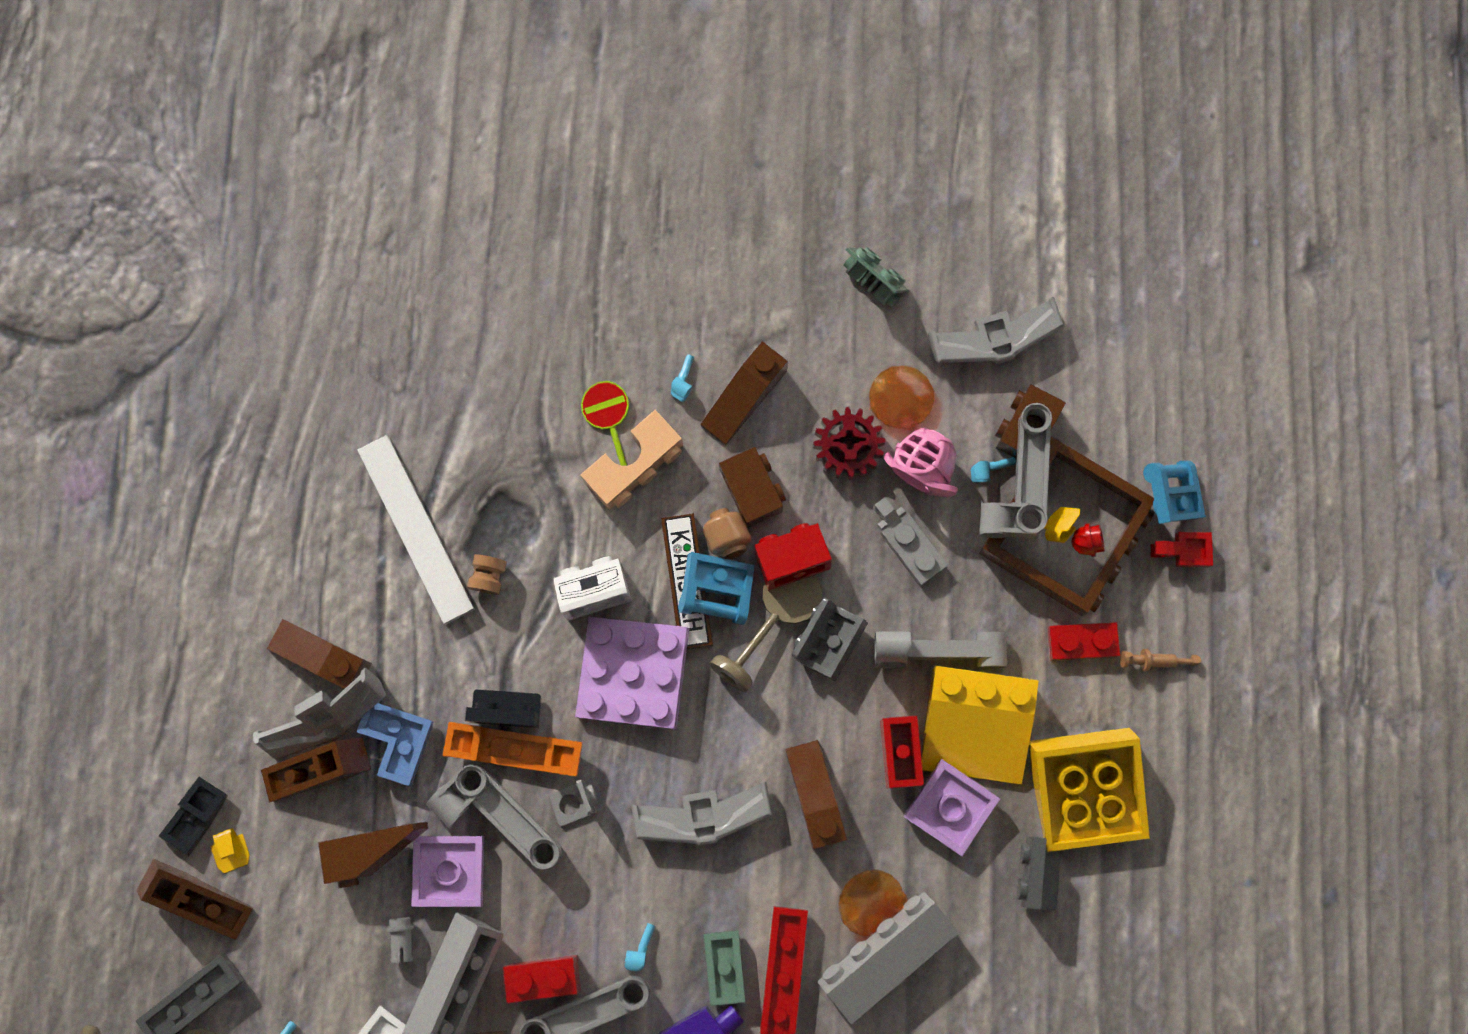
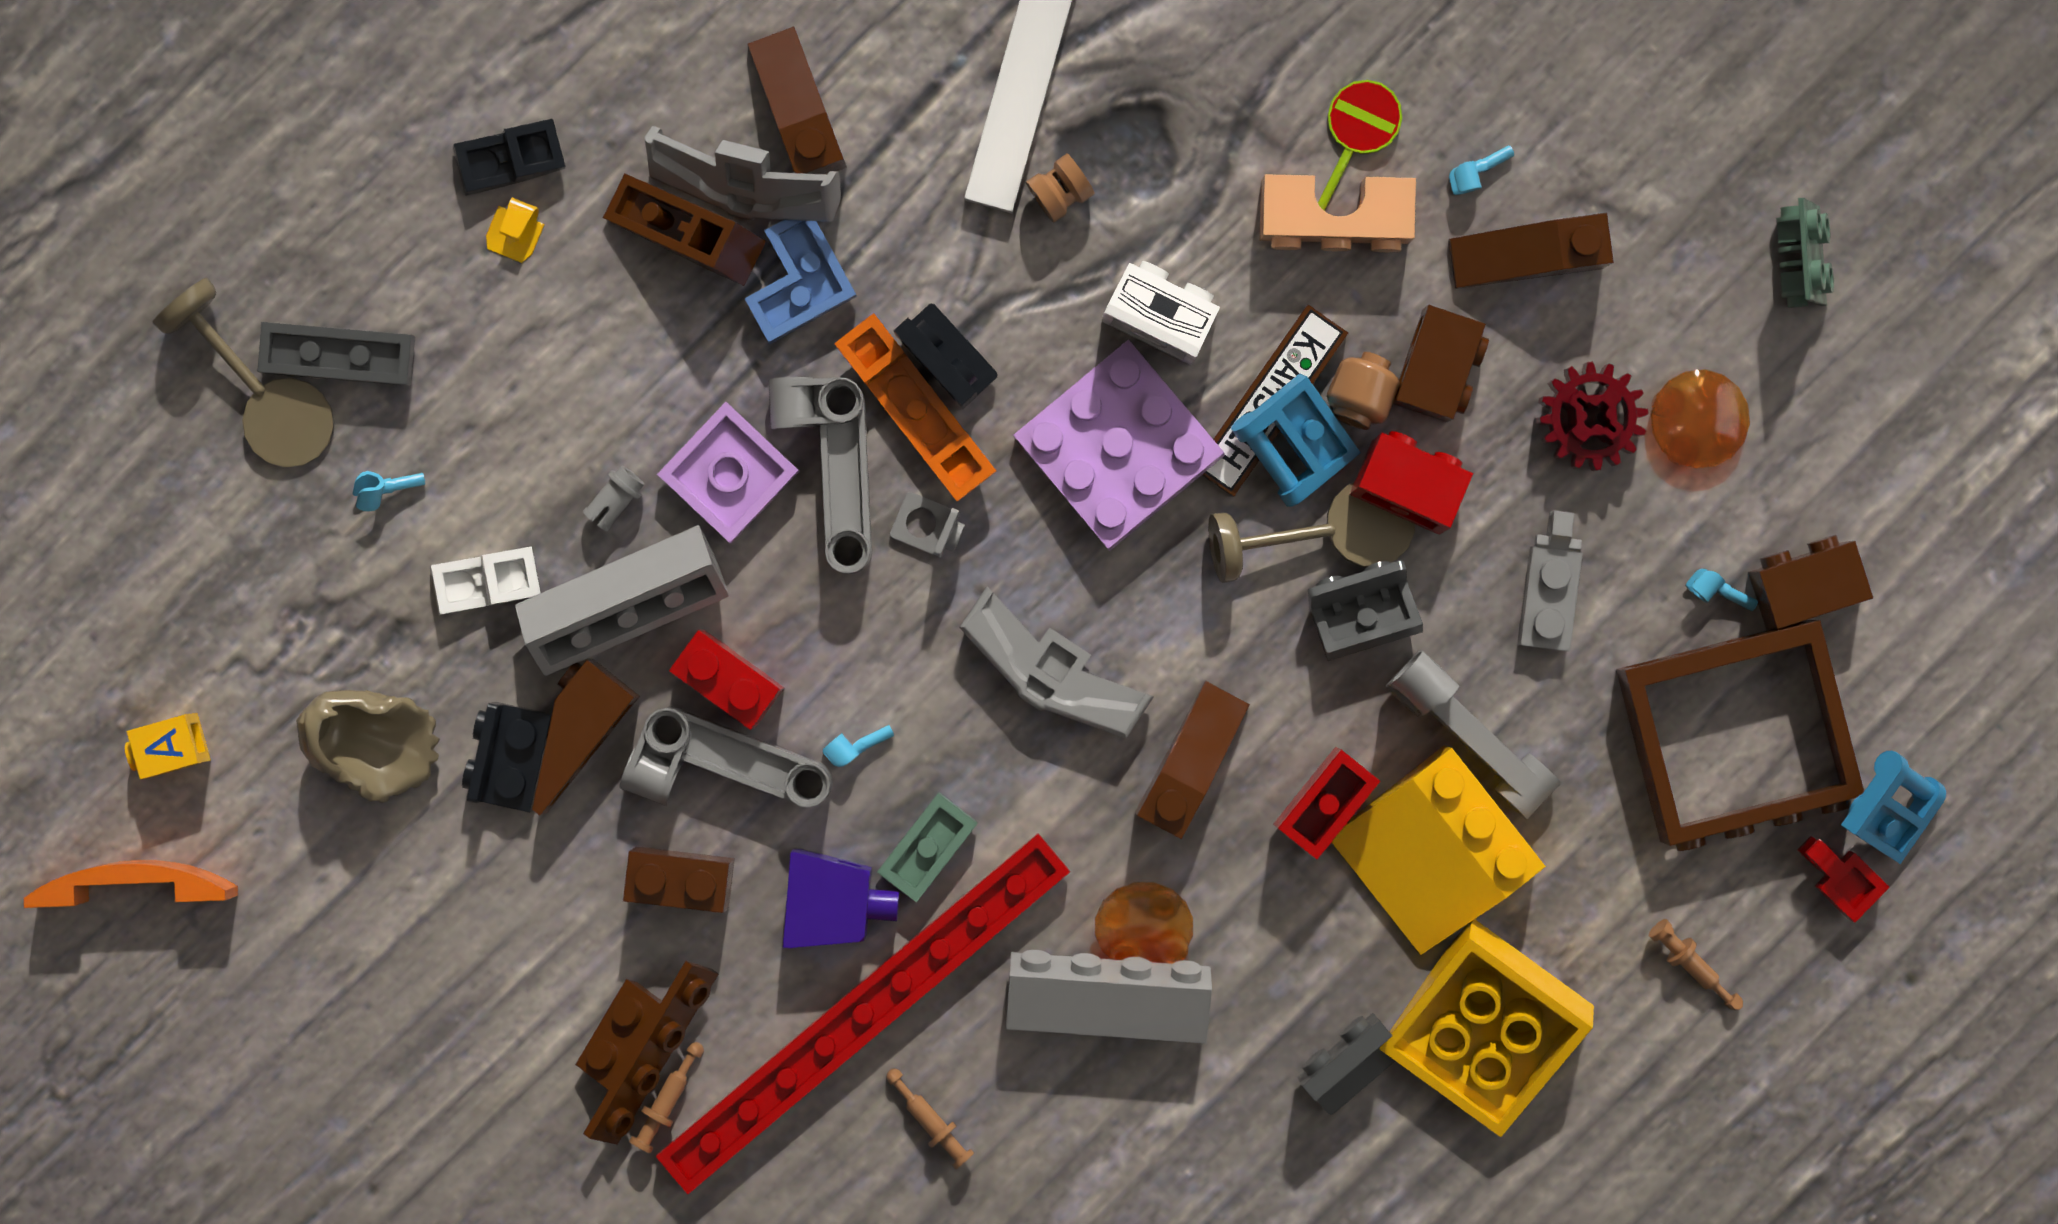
camera: 35 degrees right, 10 degrees up
reddish brown slope [137,859,253,940] -> none
reddish brown slope [318,822,428,889] -> none
bright pink piece [883,427,958,497] -> none
lavender plate [904,759,1000,856] -> none
light grey plate [928,297,1064,364] -> none
light grey piece [979,403,1052,539] -> none
yellow piece [1043,507,1081,543] -> none
red plate [1048,622,1120,661] -> none
red plate [1071,523,1105,557] -> none

